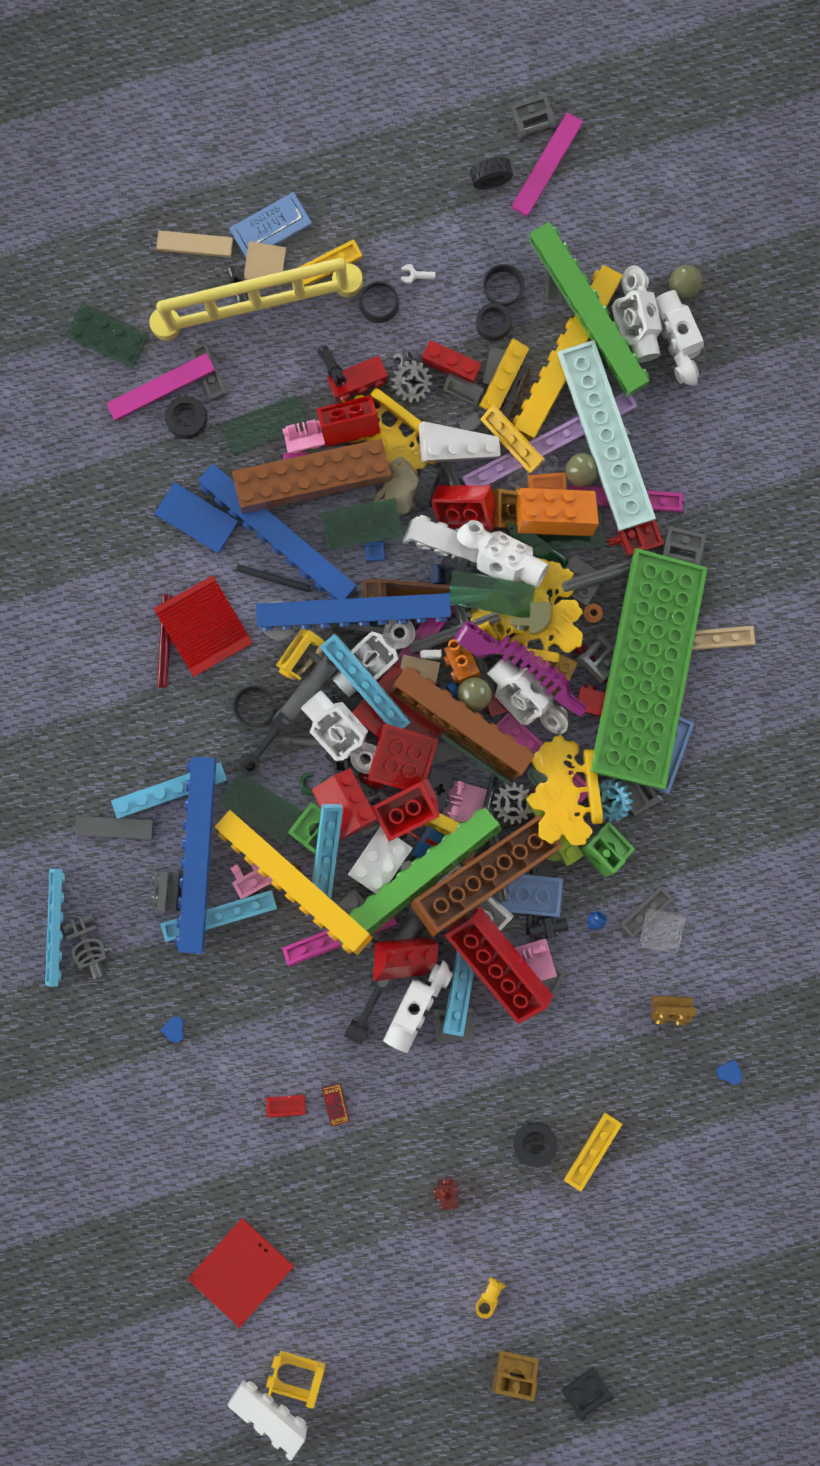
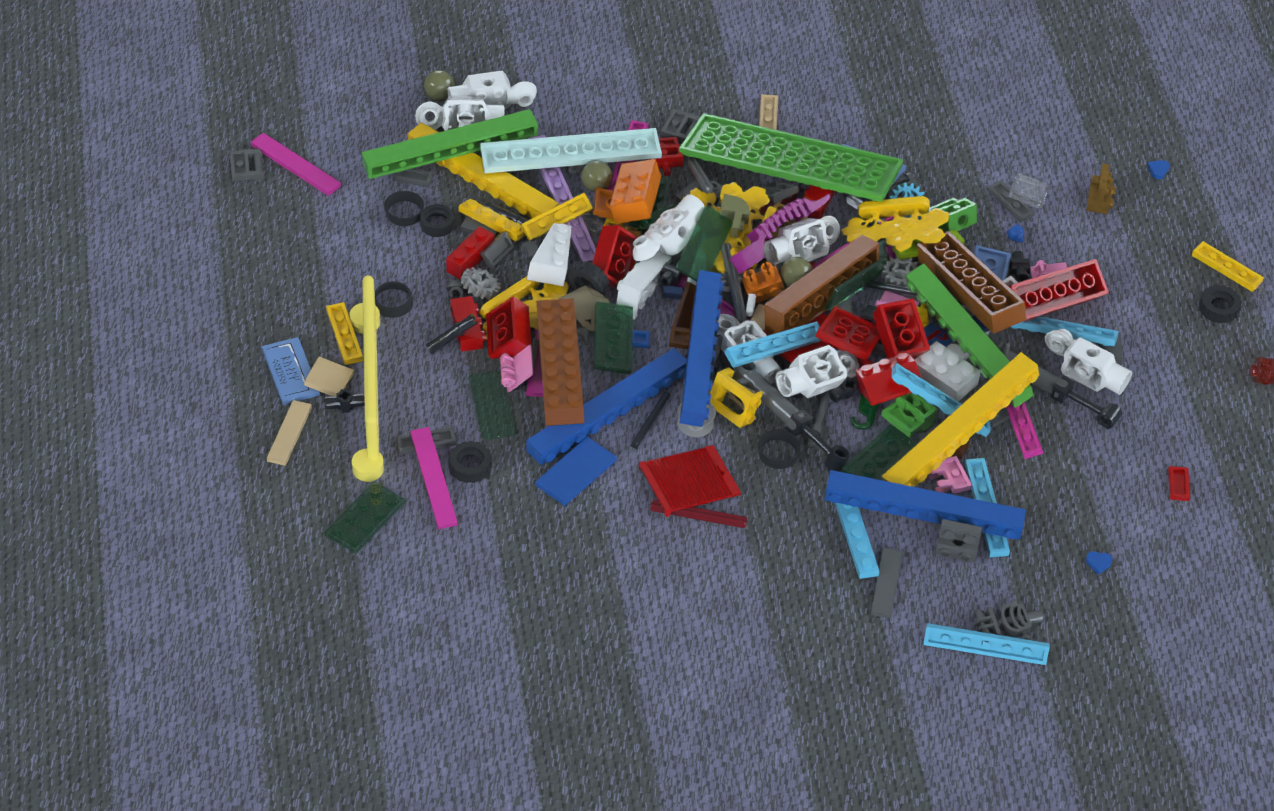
camera: 90 degrees left, 35 degrees down
dark red tile [321,1083,350,1126] -> none
red slope [373,937,438,981] -> none
white bar [401,264,436,285] -> none
black tyre [470,157,513,190] -> none

